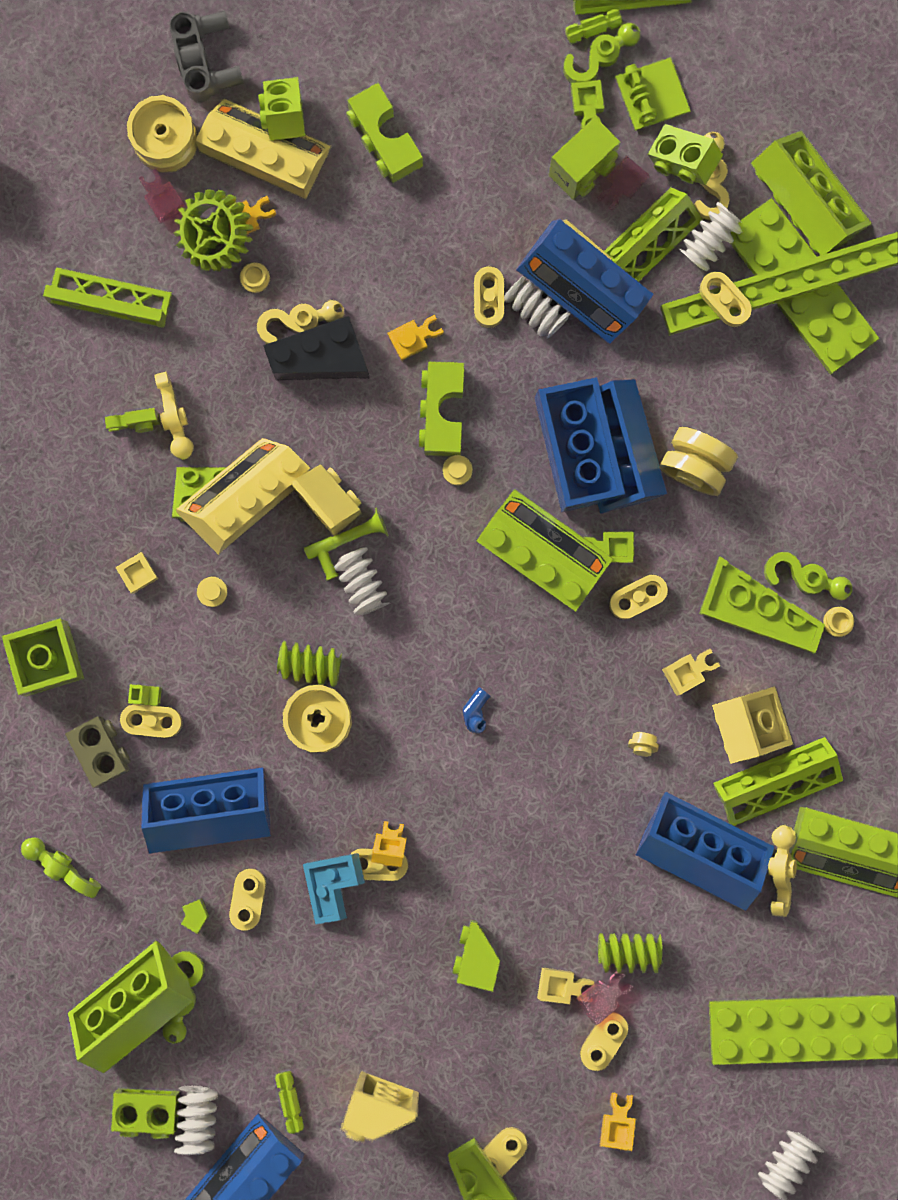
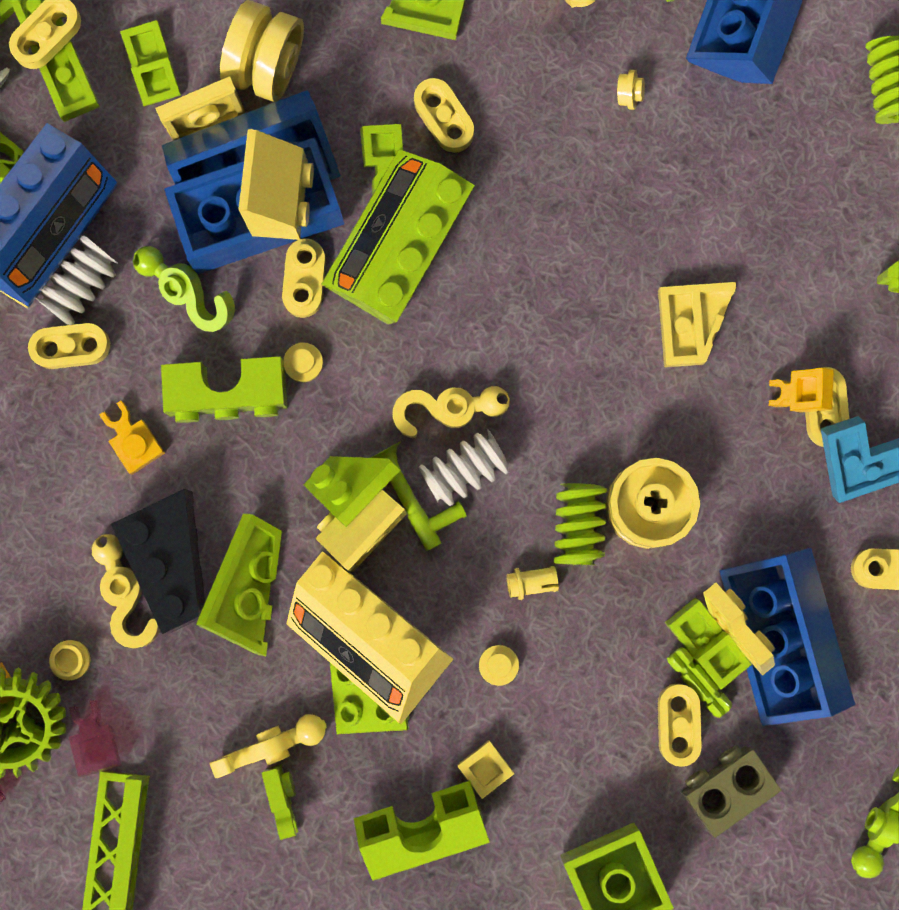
camera: 95 degrees left, 0 degrees up
lime piece [128,684,162,706] -> none
blue arm [463,687,490,734] -> none
light yellow plate [662,649,720,696] -> none
none -> clear pink plate [69,700,121,778]
none -> lime slope [120,20,181,107]
none -> lime piece [133,246,235,332]
none -> light yellow plate [155,76,246,141]
none -> lime wing [196,513,282,657]
none -> light yellow slope [239,129,314,240]
none -> light yellow plate [282,239,326,318]
none -> lime wing [303,456,400,527]
none -> lime arch [353,781,490,881]
none -> light yellow piece [393,386,510,438]
none -> light yellow pin [507,566,559,600]
none -> light yellow wing [658,282,736,367]
none -> lime slope [664,598,752,690]
none -> lime axle [667,647,733,718]
none -> light yellow plate [703,583,775,676]

